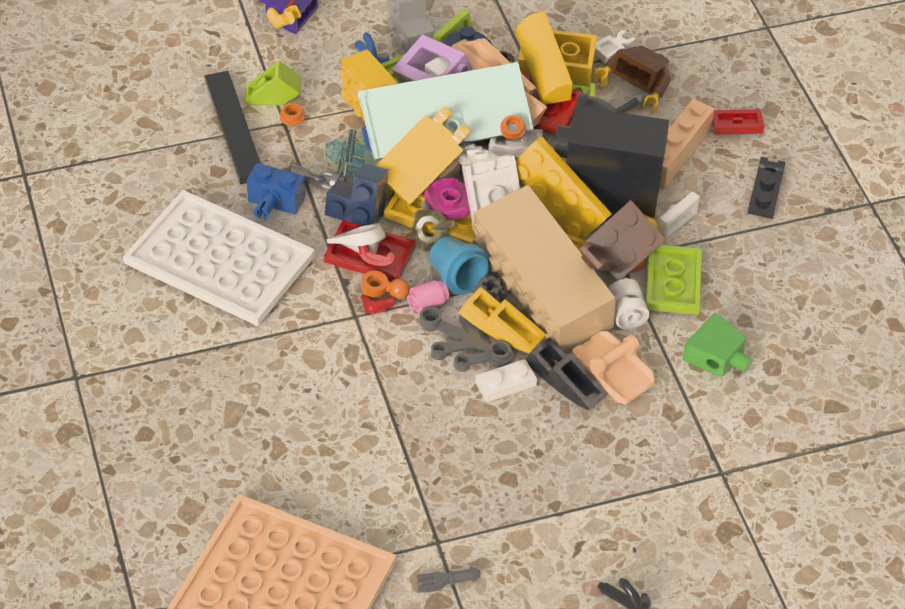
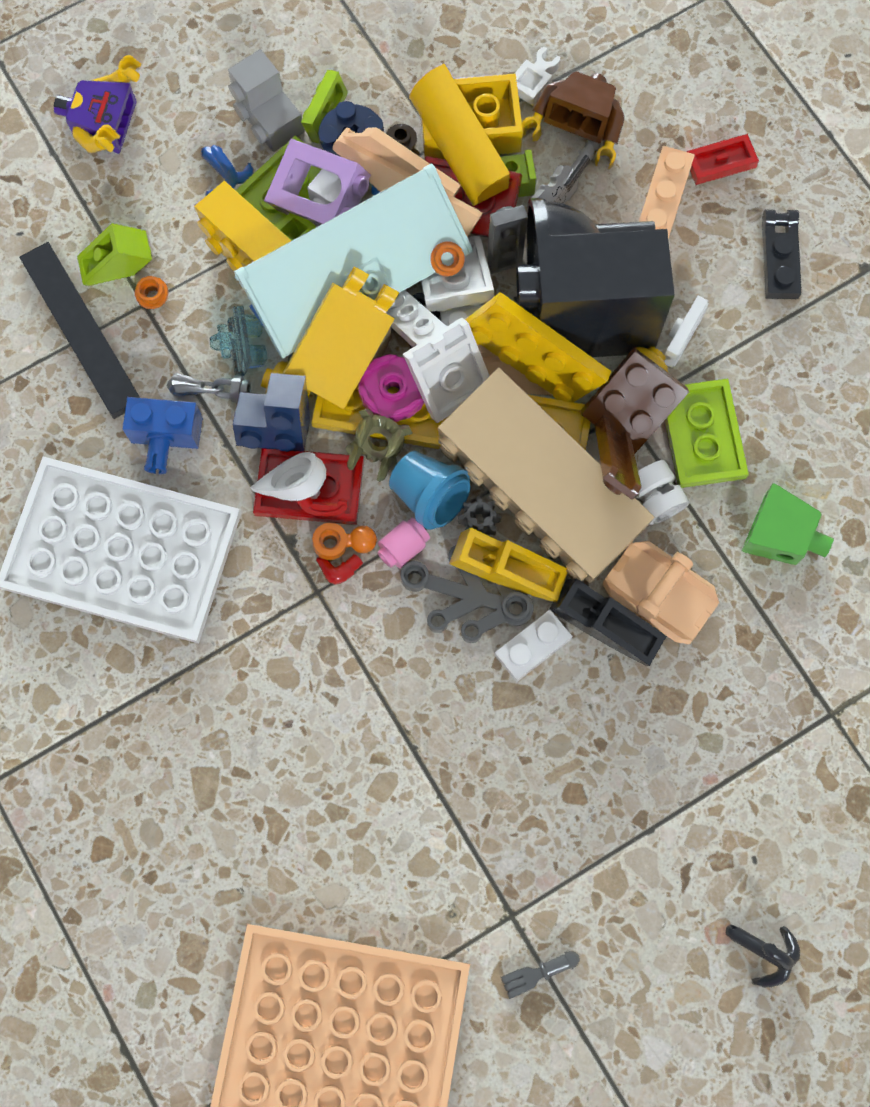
camera: 10 degrees left, 25 degrees up
none -> flat silver plate [487,205,528,274]

